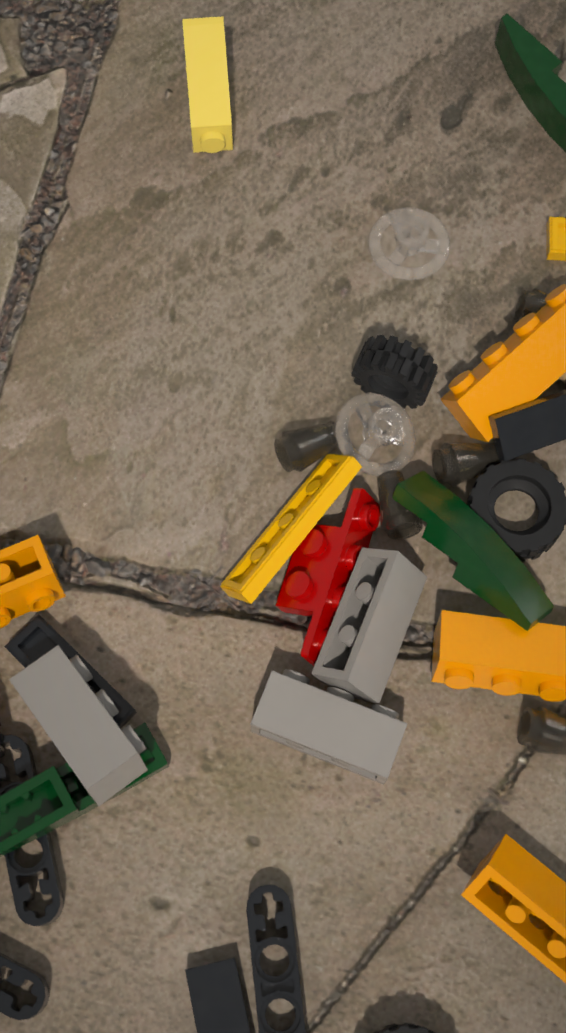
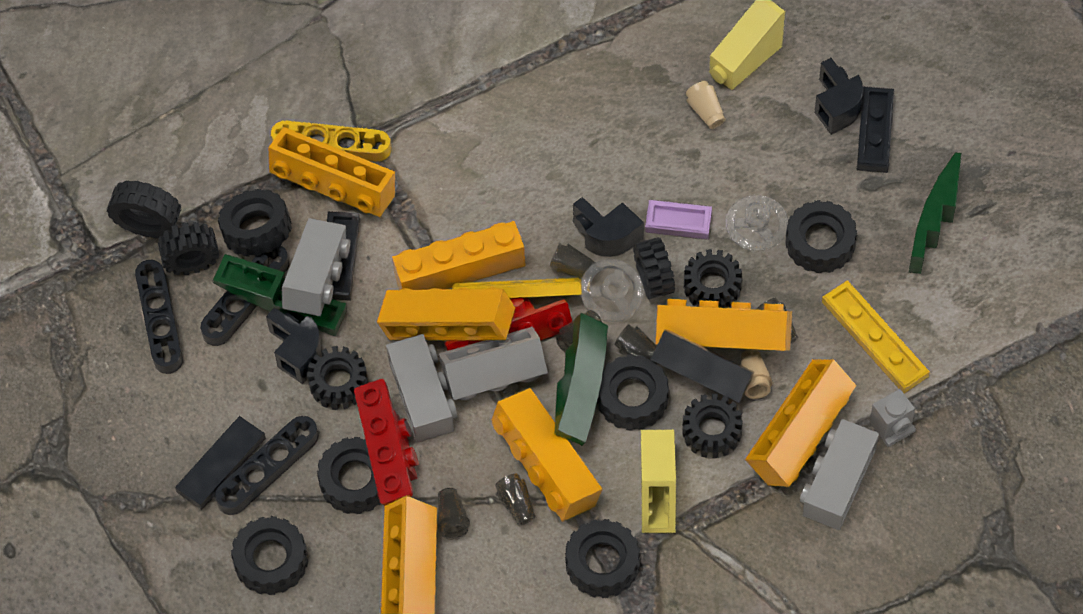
camera: 55 degrees right, 10 degrees down
none -> black brick [266,308,322,384]
none -> black tyre [307,346,368,410]
none -> black tyre [317,437,381,514]
none -> red bracket [354,379,419,506]
none -> light orange brick [377,287,515,340]
none -> light orange brick [392,221,526,290]
none -> clear smoke cone [437,488,470,540]
none -> black brick [573,197,644,257]
none -> lavender tile [645,200,712,239]
none -> black tyre [684,249,742,308]
none -> tan cone [686,81,726,129]
none -> black tyre [785,200,857,274]
none -> black brick [814,58,863,135]
none -> black tile [856,86,894,173]

